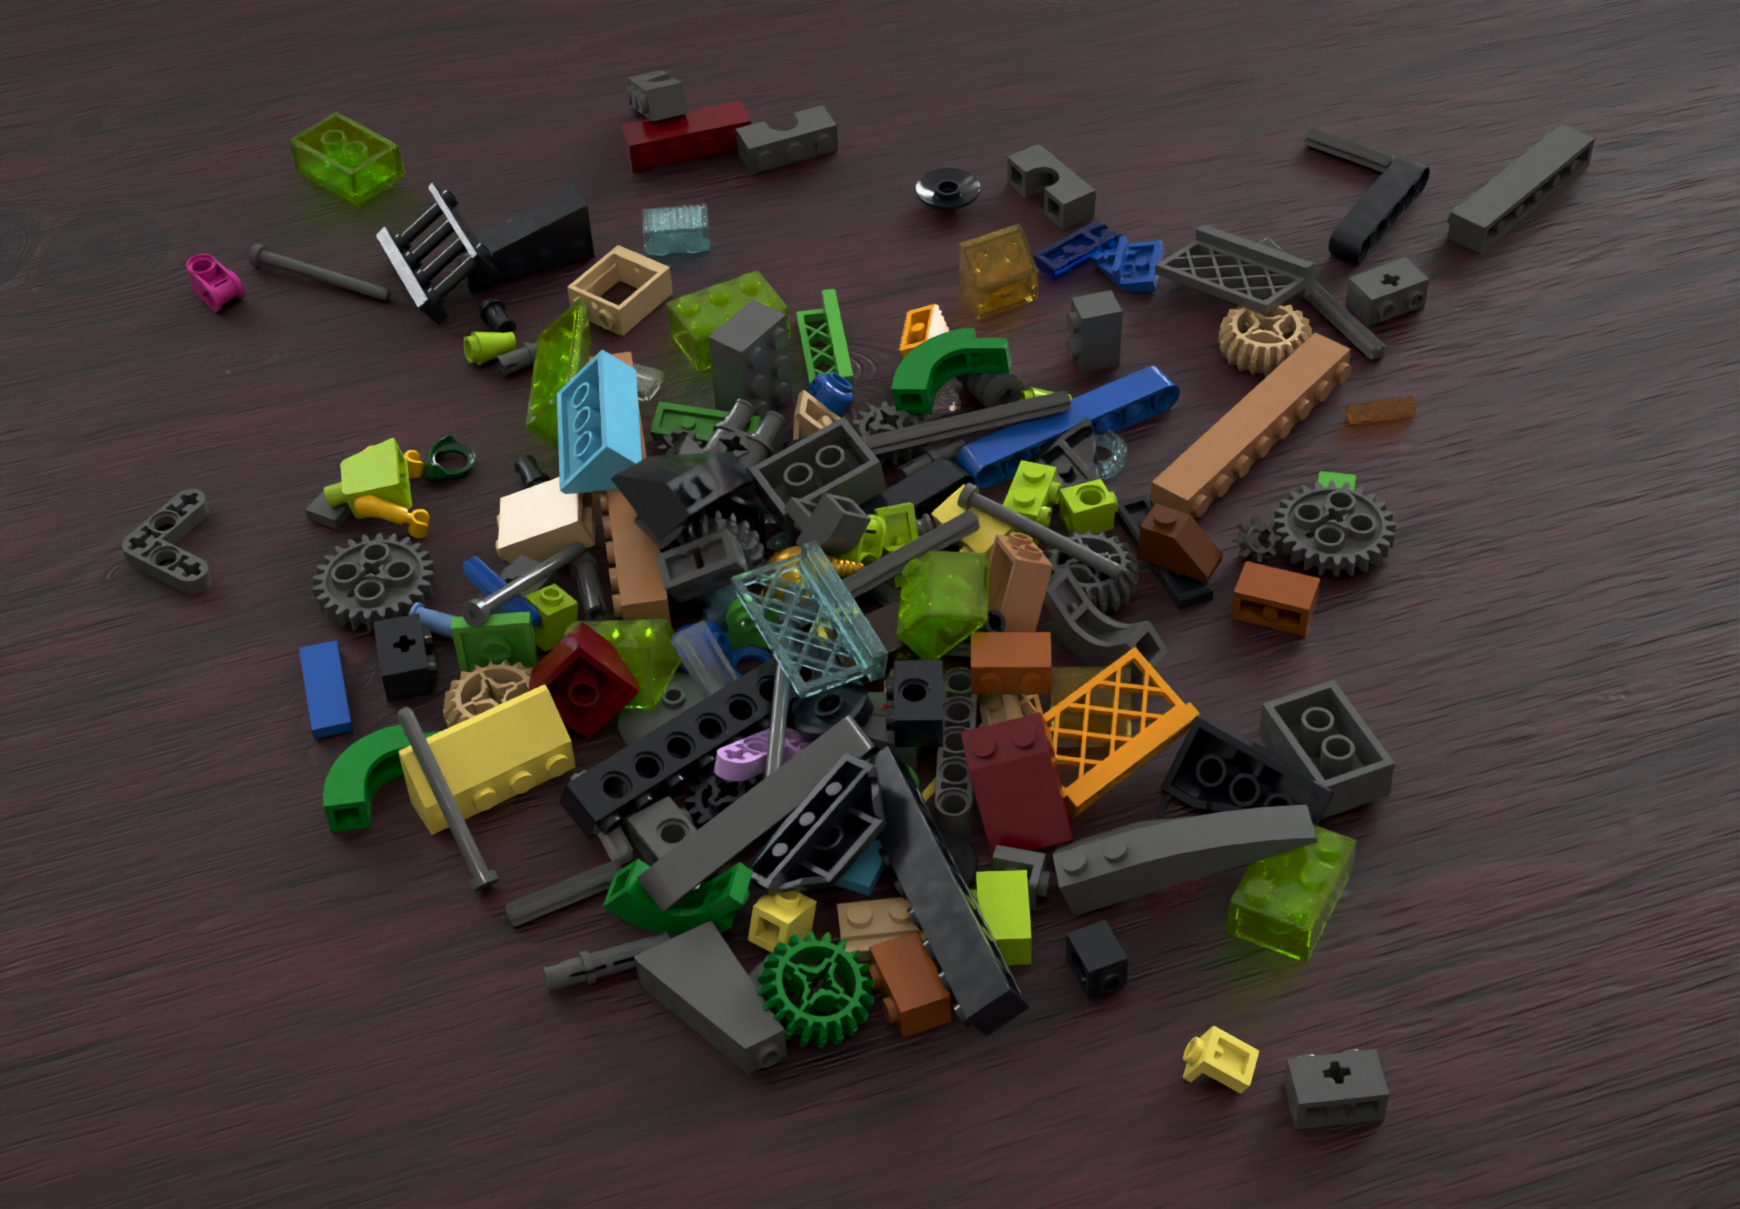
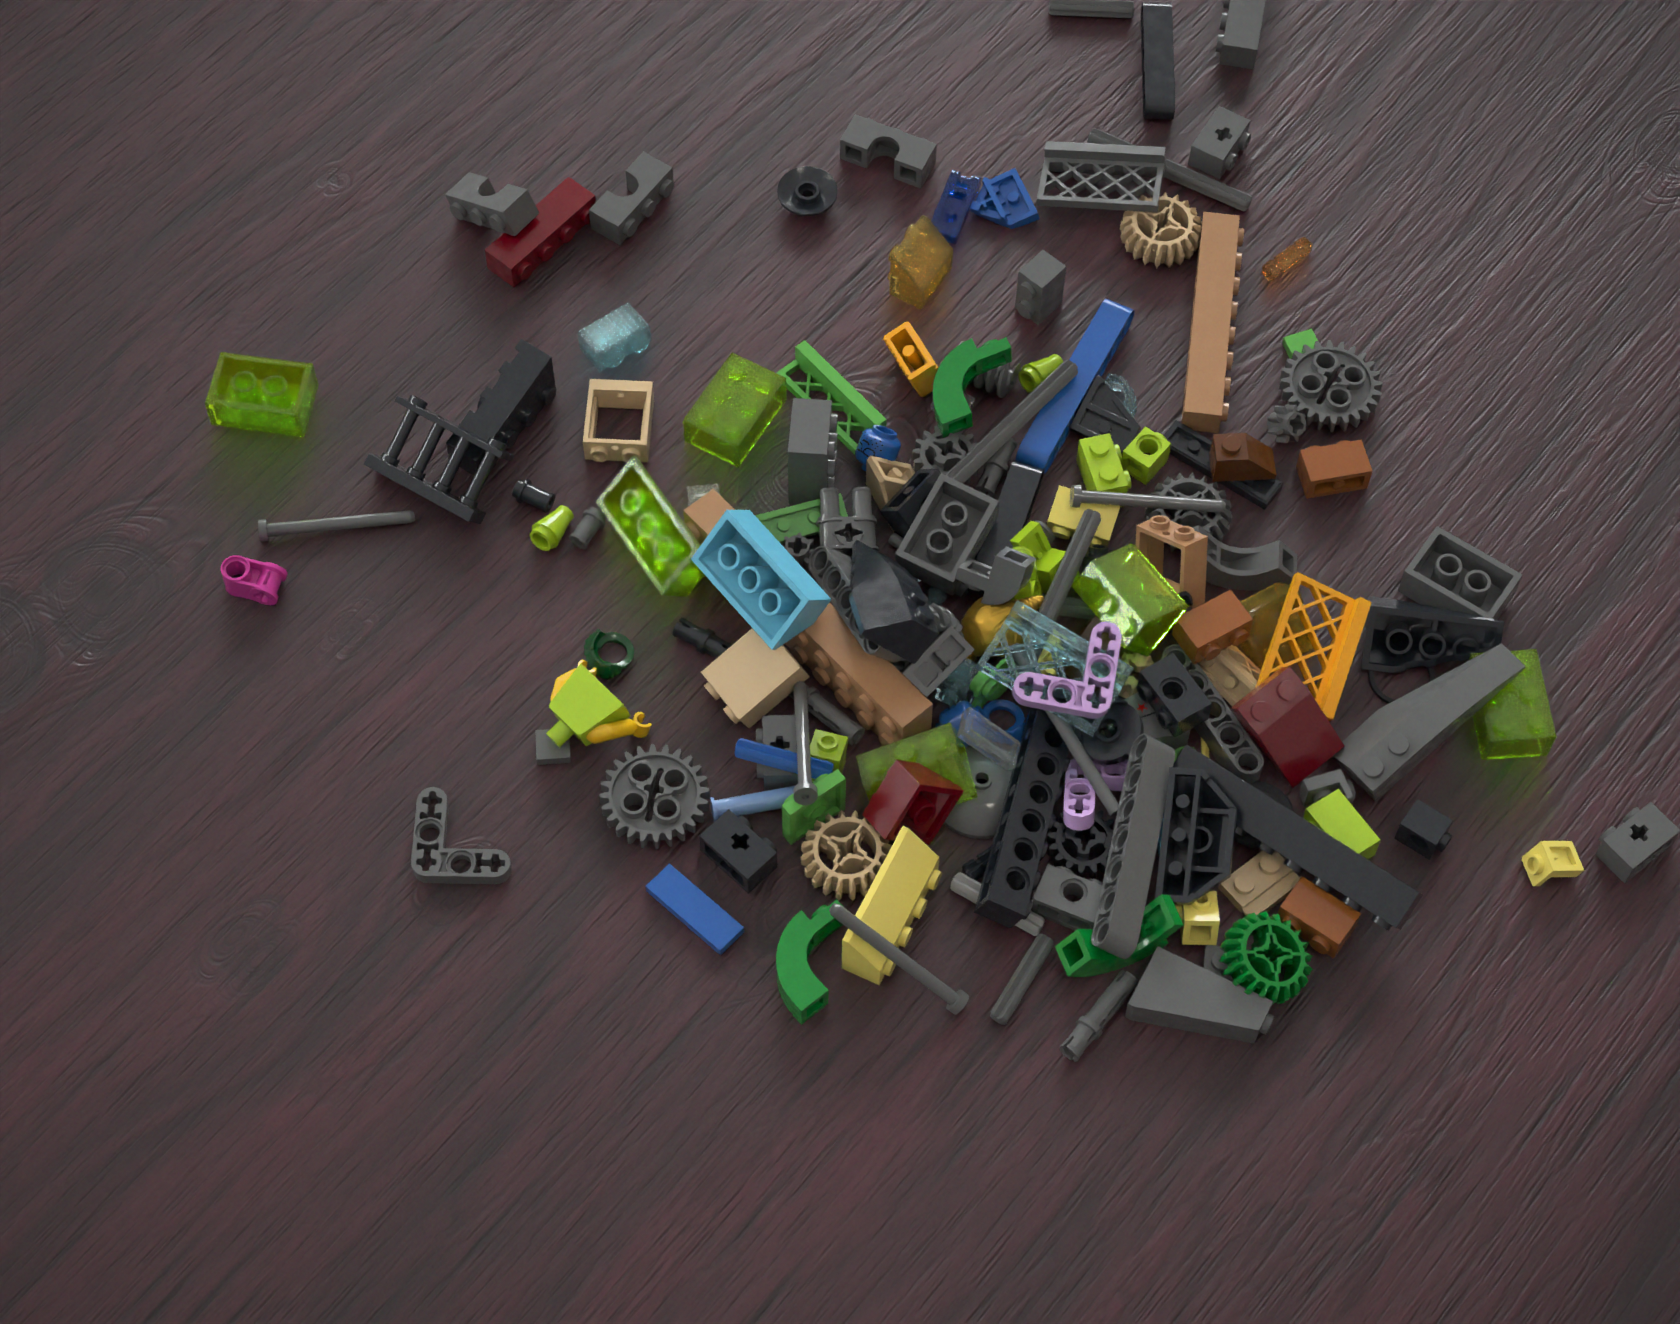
camera: 35 degrees left, 15 degrees up
none -> lavender beam [1012,622,1122,719]

